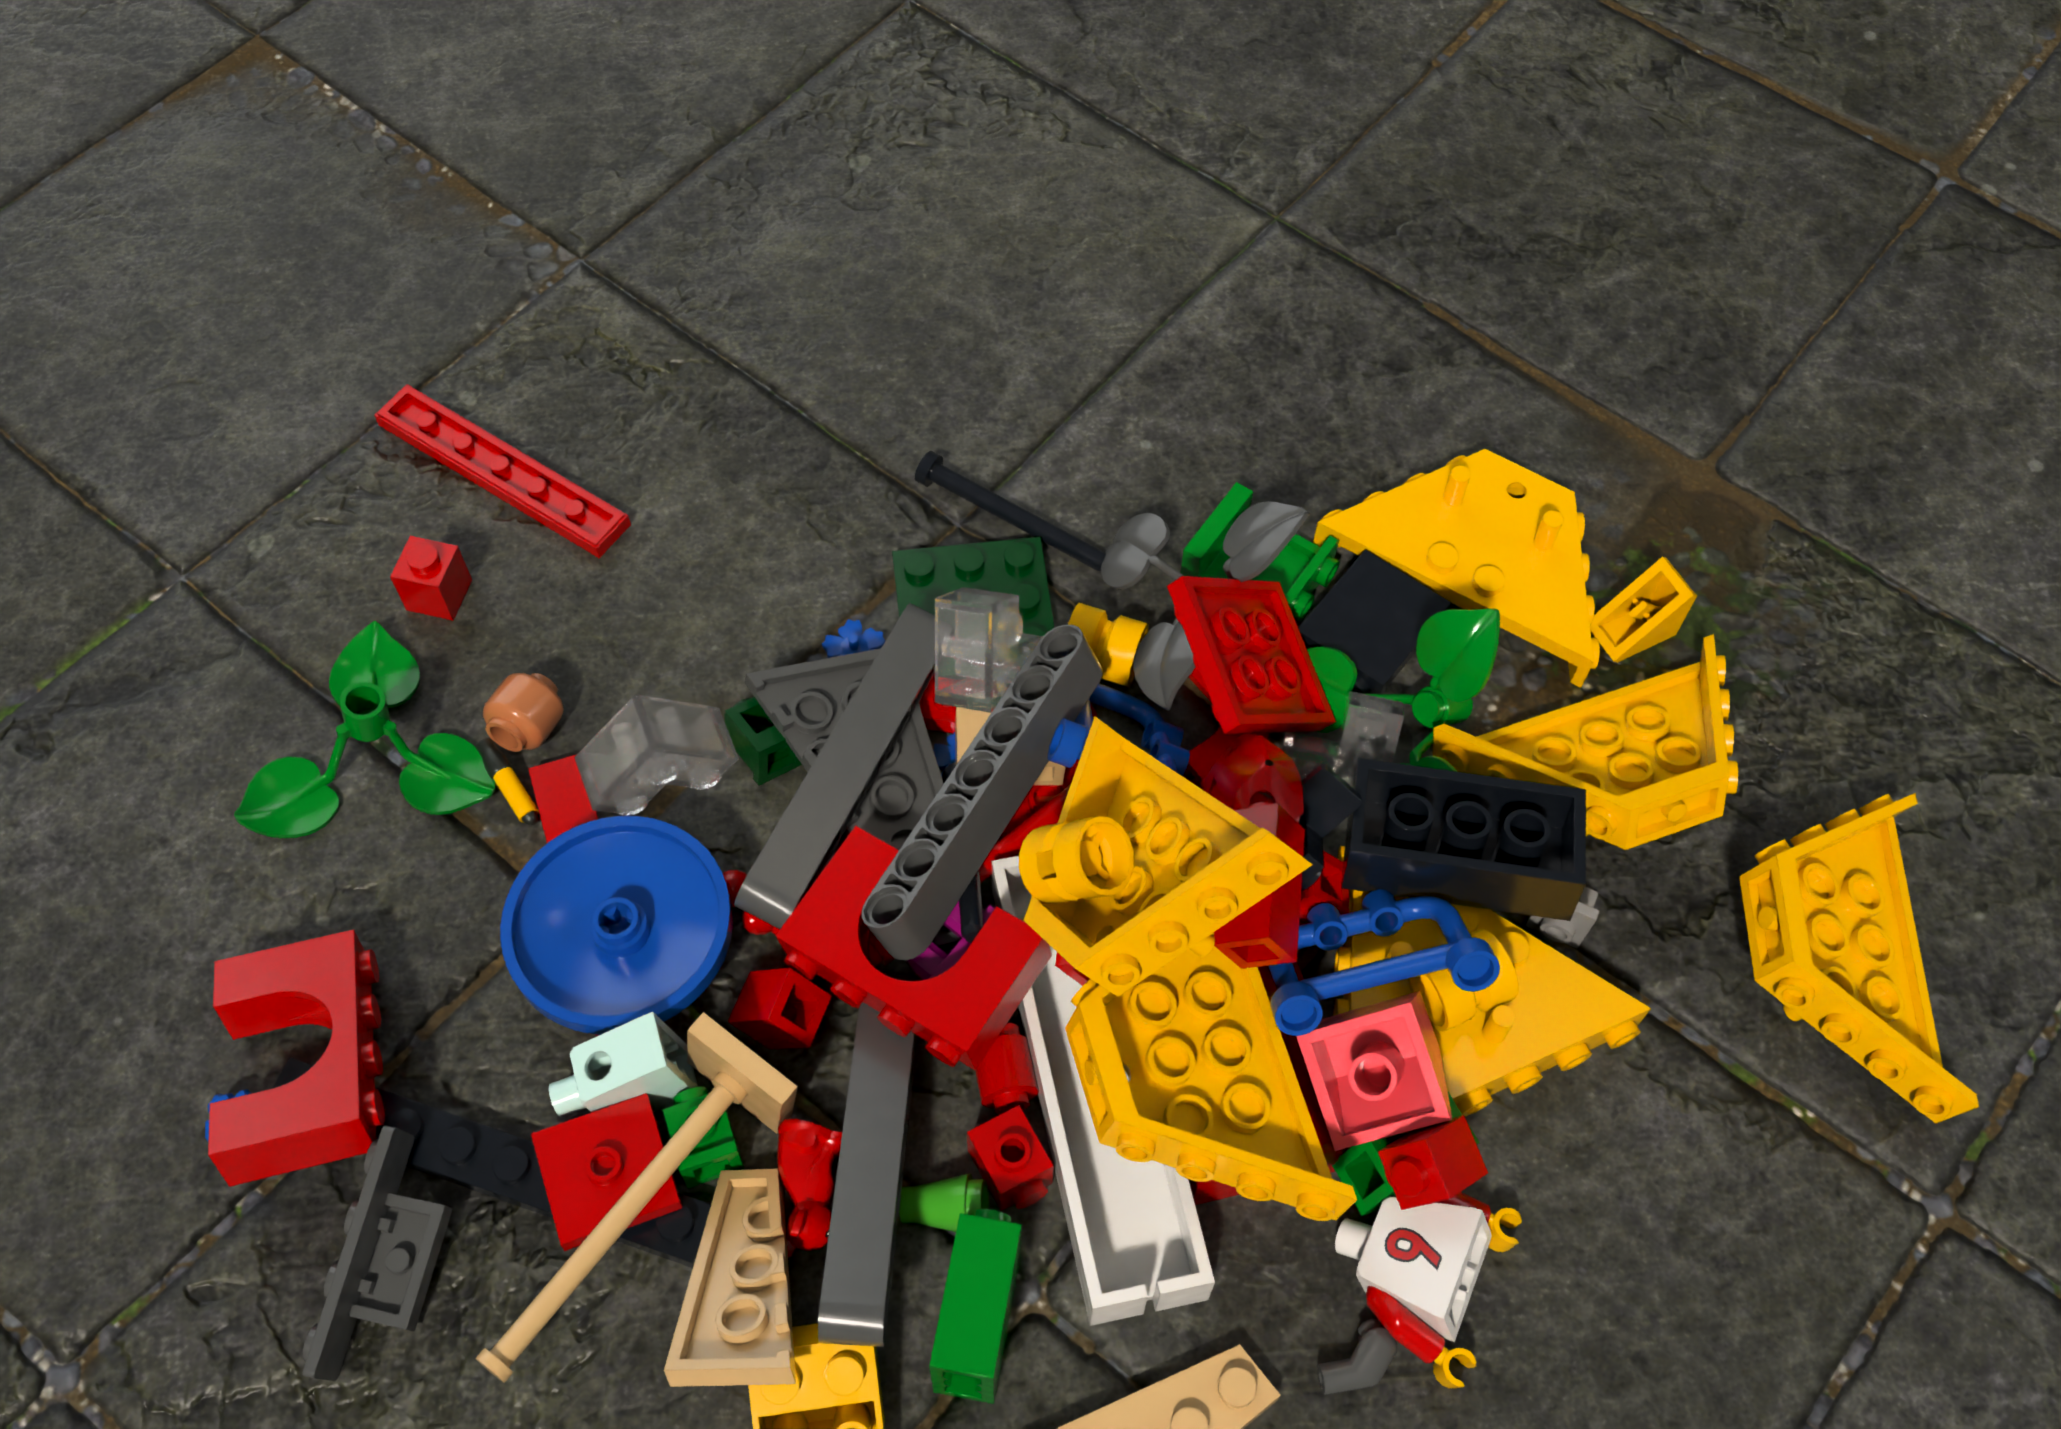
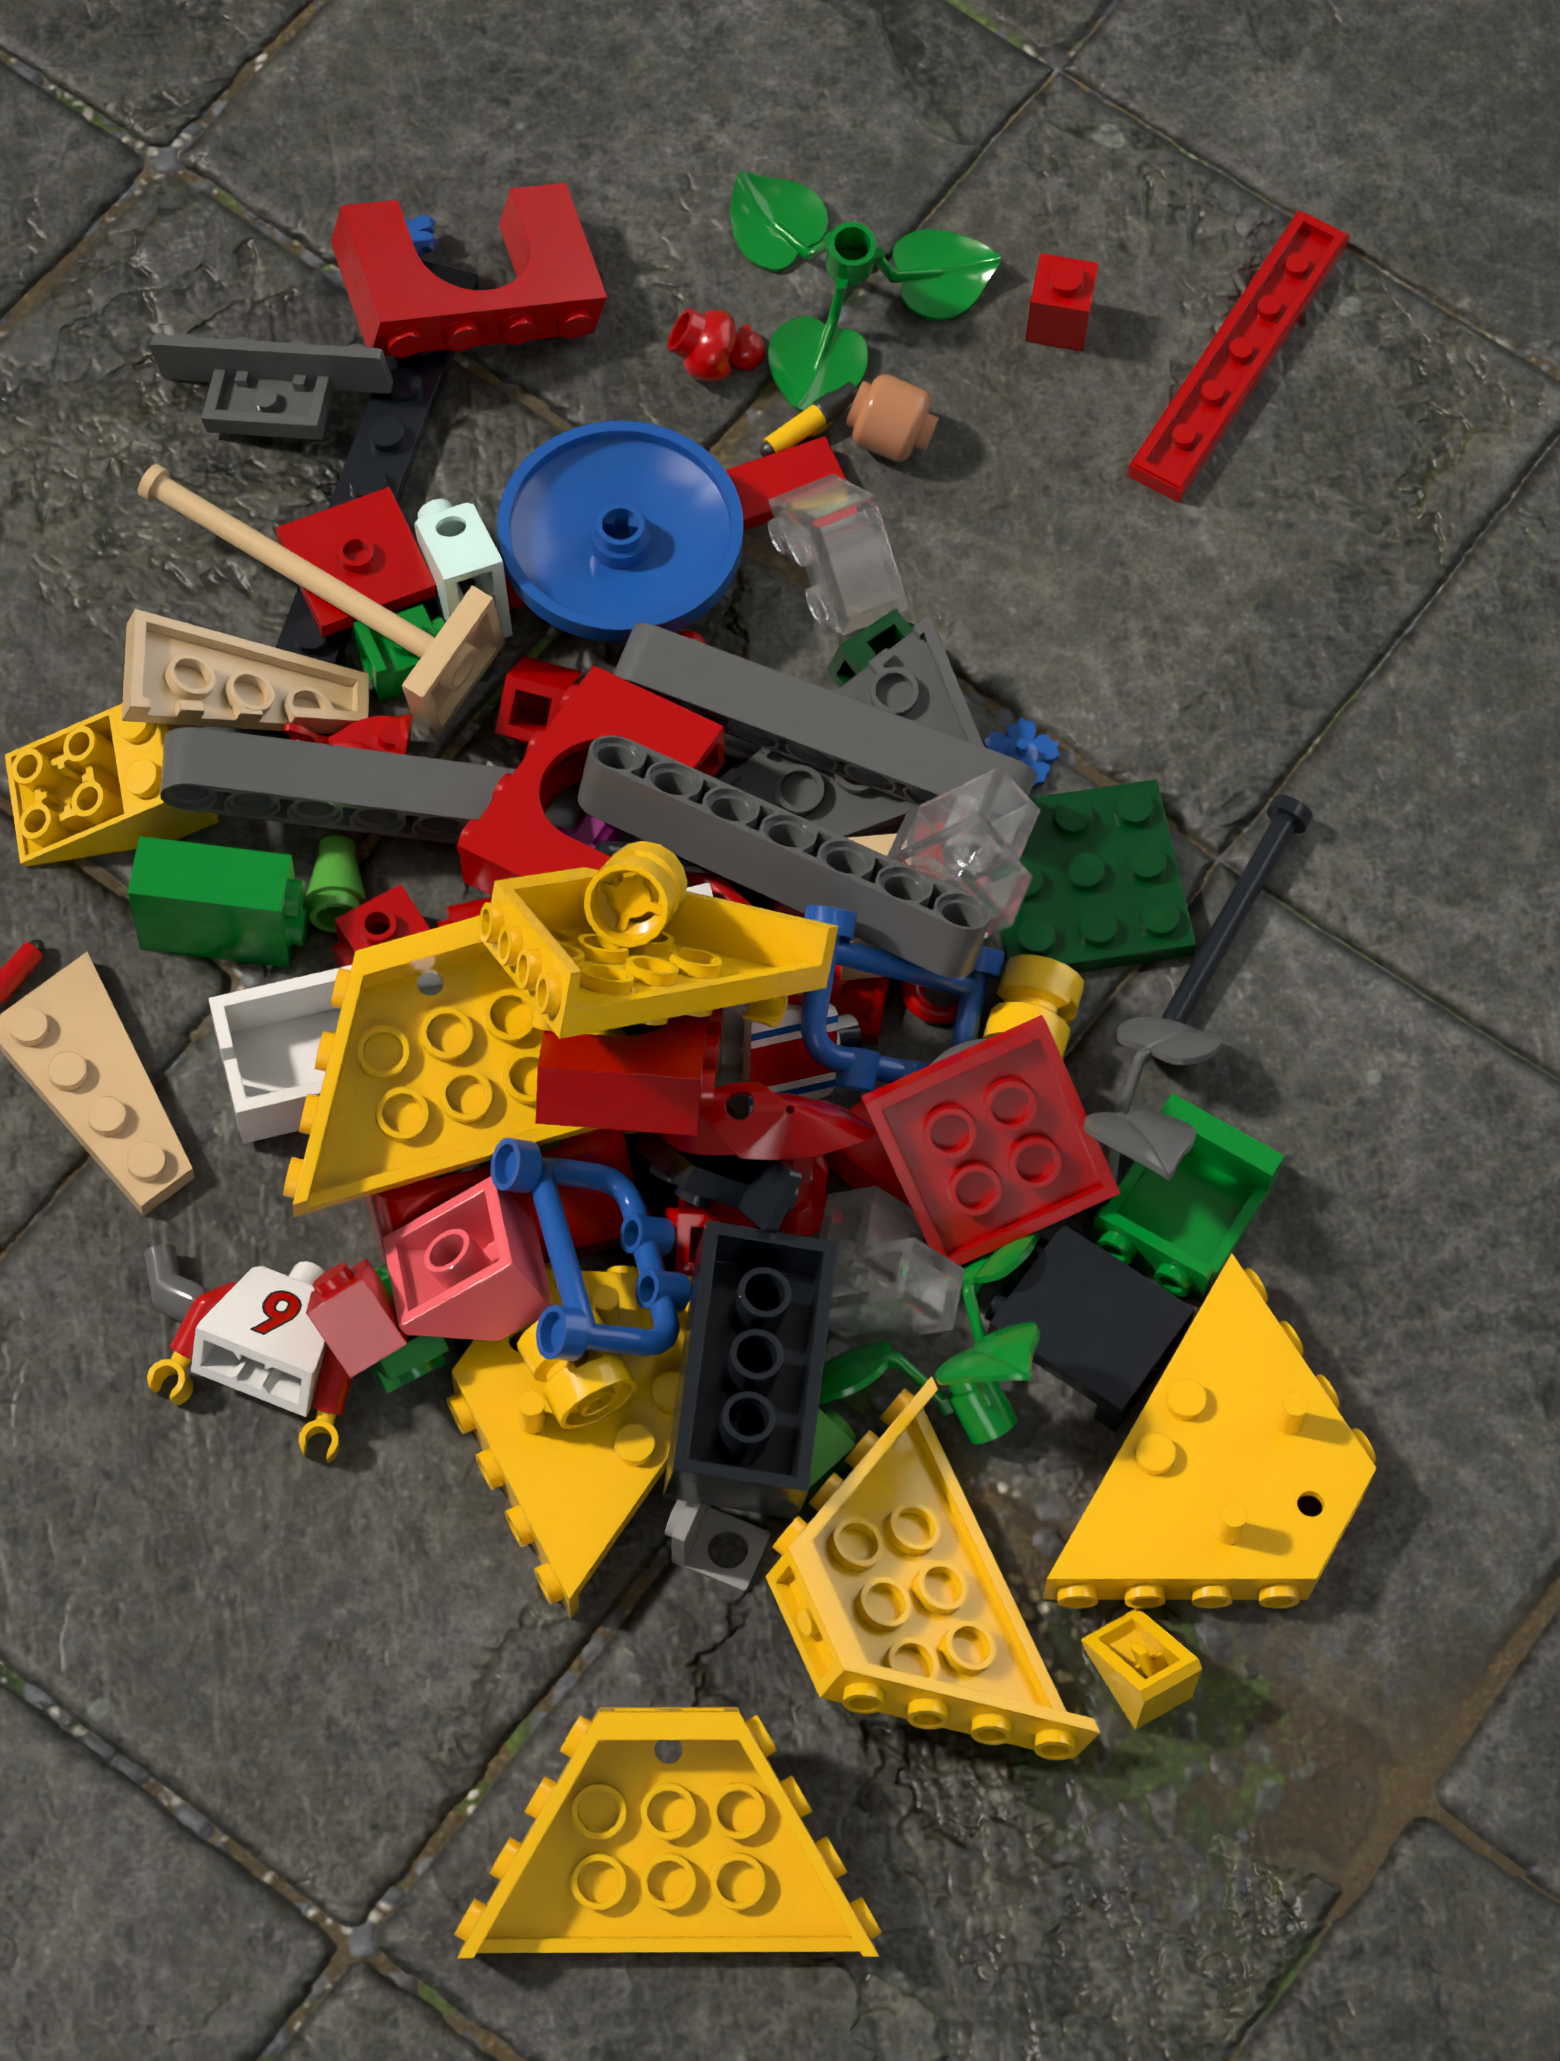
camera: 85 degrees right, 5 degrees up
none -> red animal [667,308,766,382]

